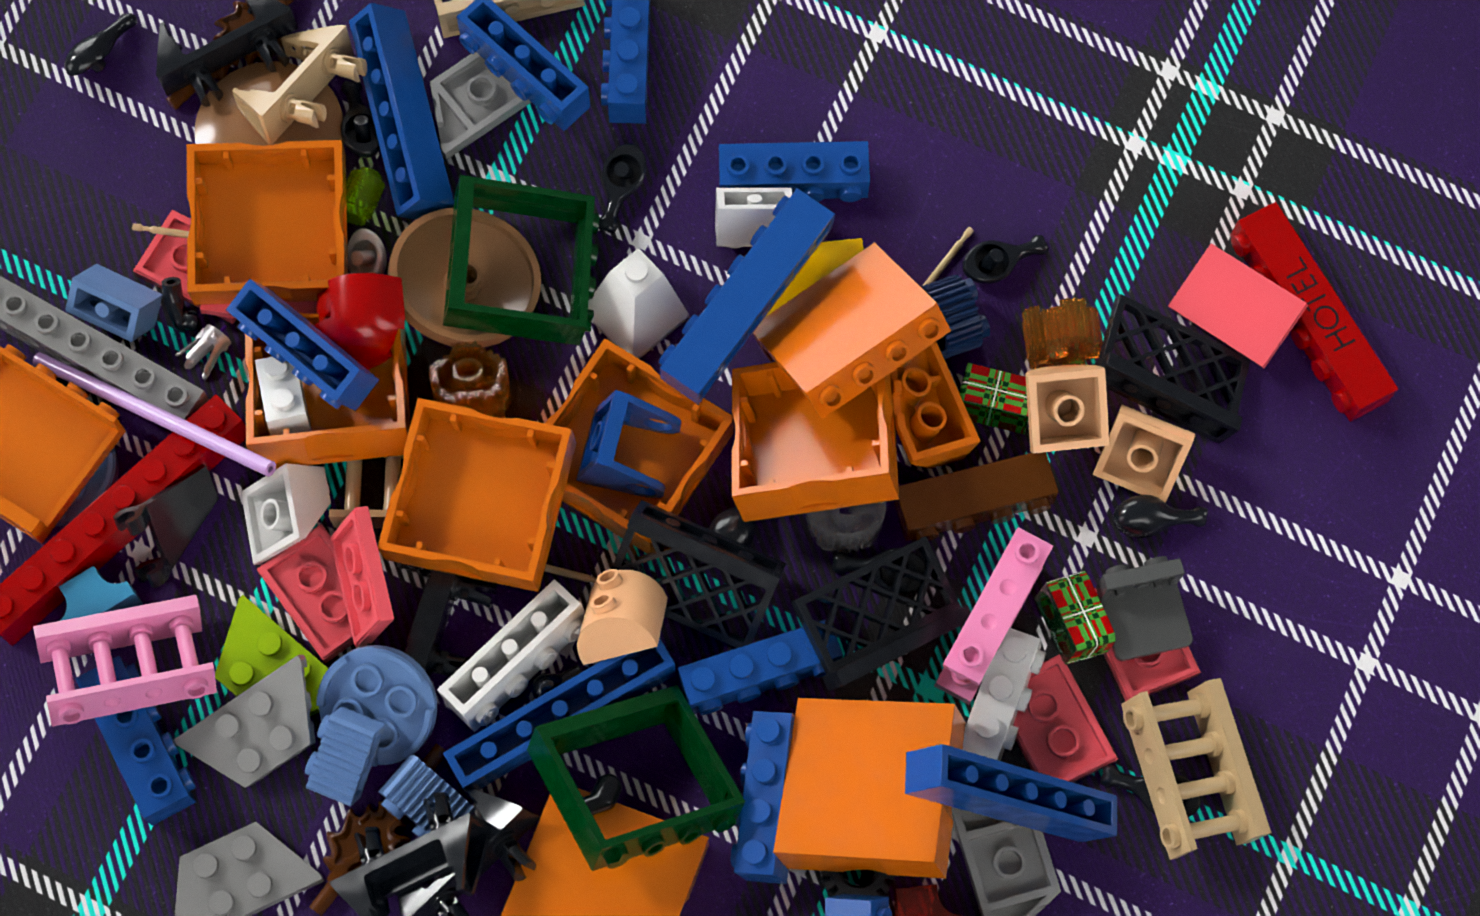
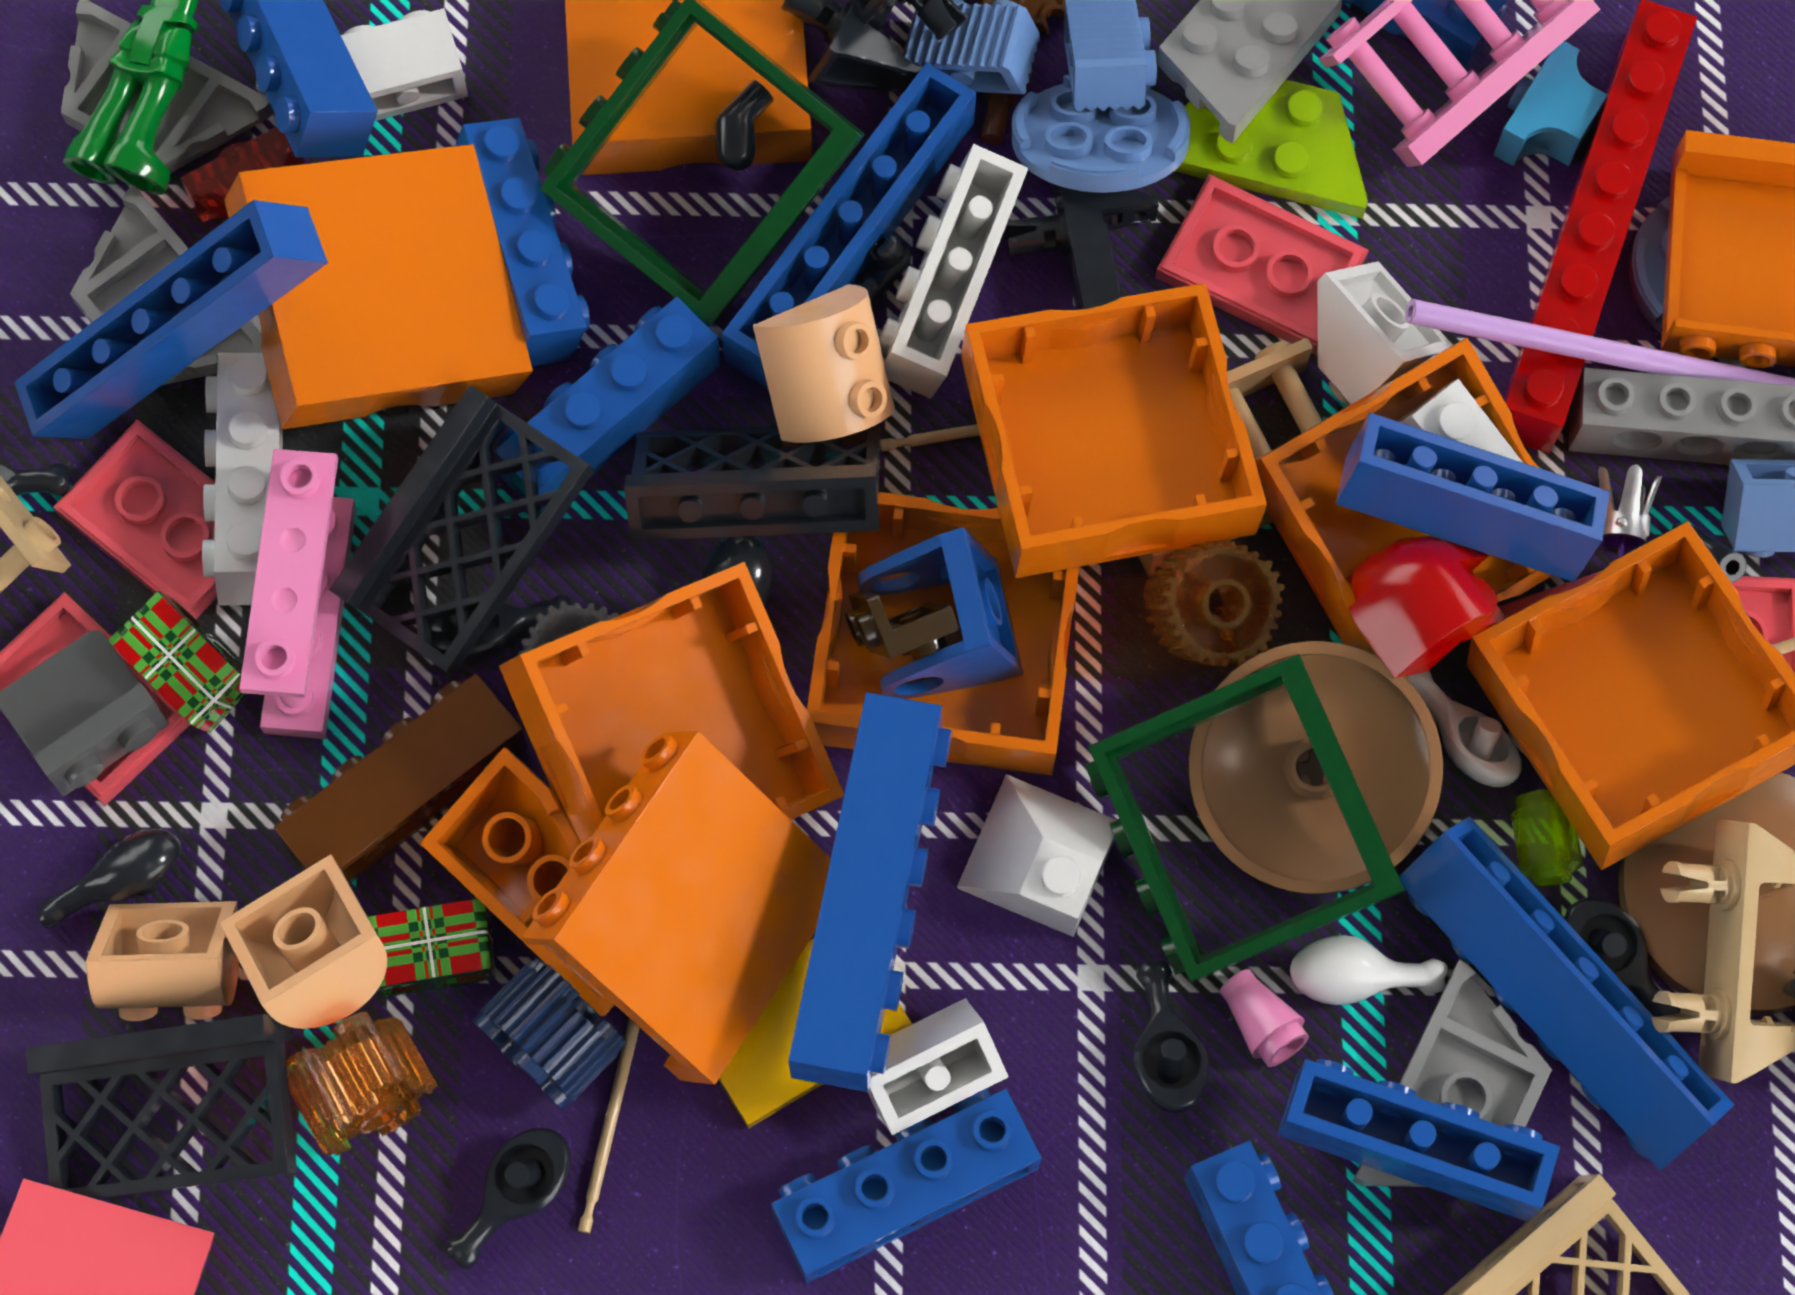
camera: 155 degrees right, 0 degrees up
black flag [113,465,219,588] -> none
coral tile [330,506,394,647] -> none
none -> dark brown bracket [845,591,960,659]
none -> bright pink cone [1220,969,1309,1067]
none -> white piece [1290,935,1448,1005]

